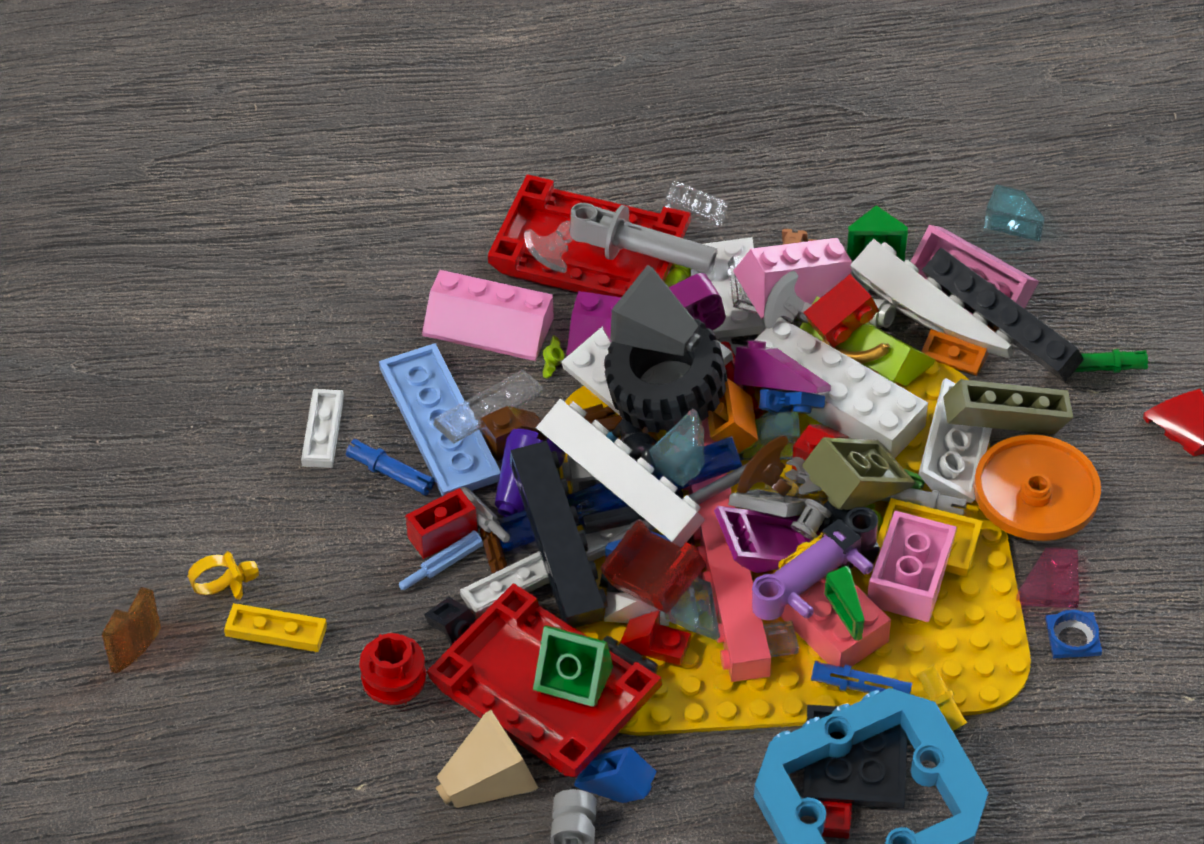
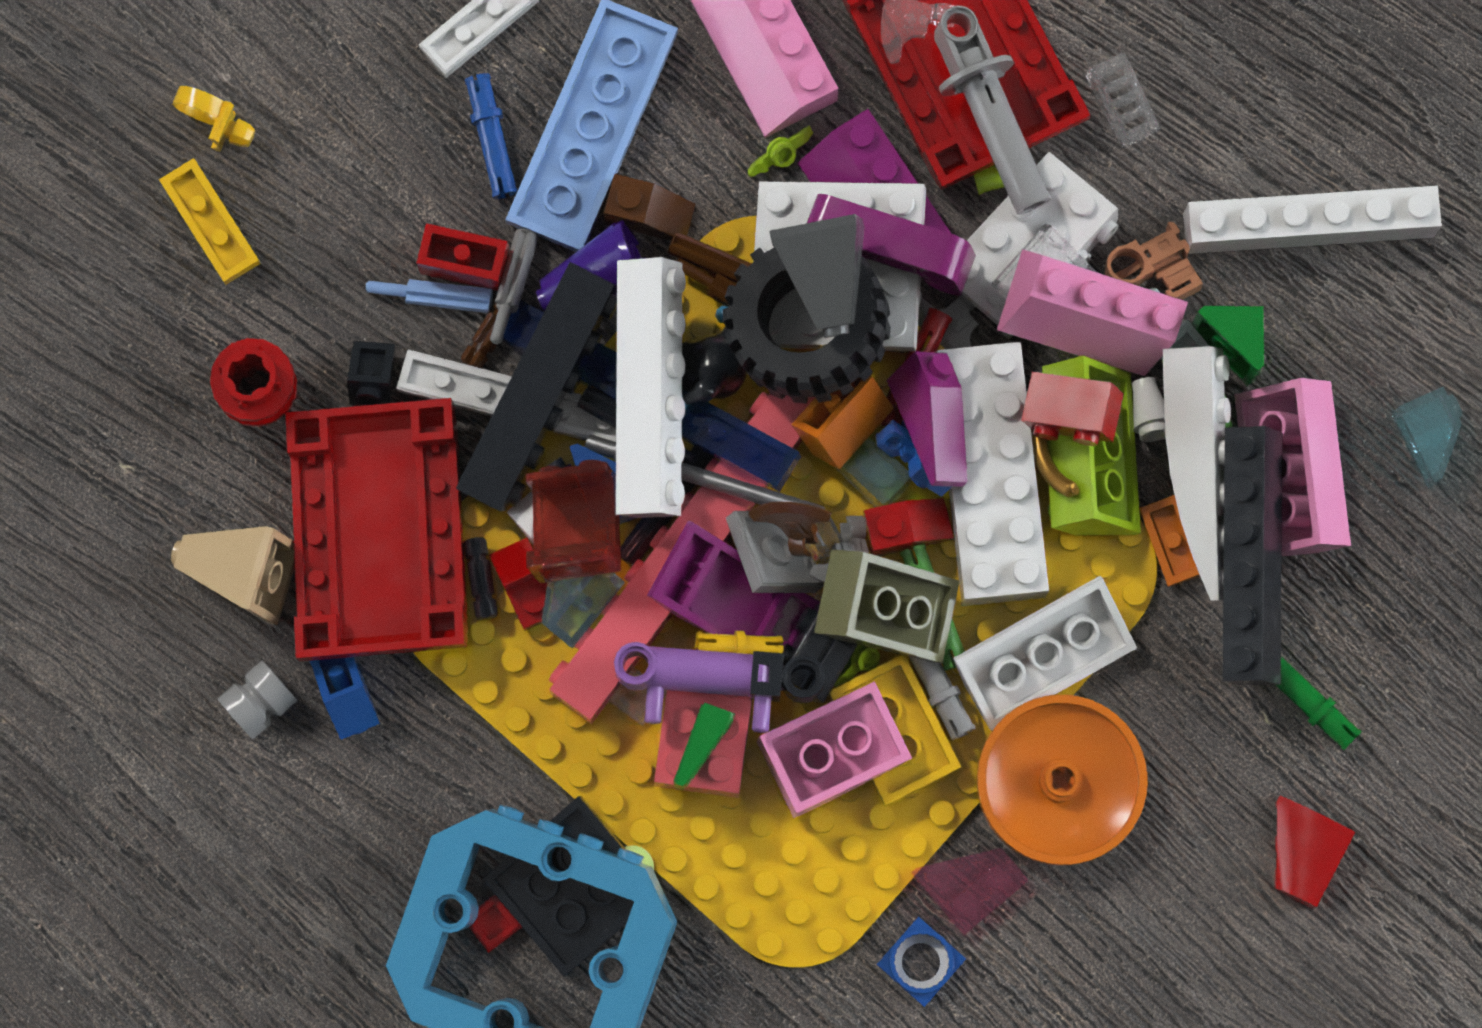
camera: 45 degrees right, 30 degrees up
clear orange slope [102,587,161,674] -> none
clear tile [433,369,543,444] -> none
green slope [533,626,613,707] -> none
clear light blue slope [649,409,705,487] -> none
light grey piece [764,271,812,329] -> none
light grey bush [791,499,832,540] -> none
blue pin [811,660,912,694] -> none
yellow pin [916,664,967,731] -> none
olive brick [943,379,1073,434] -> none
none -> white brick [1183,186,1442,254]

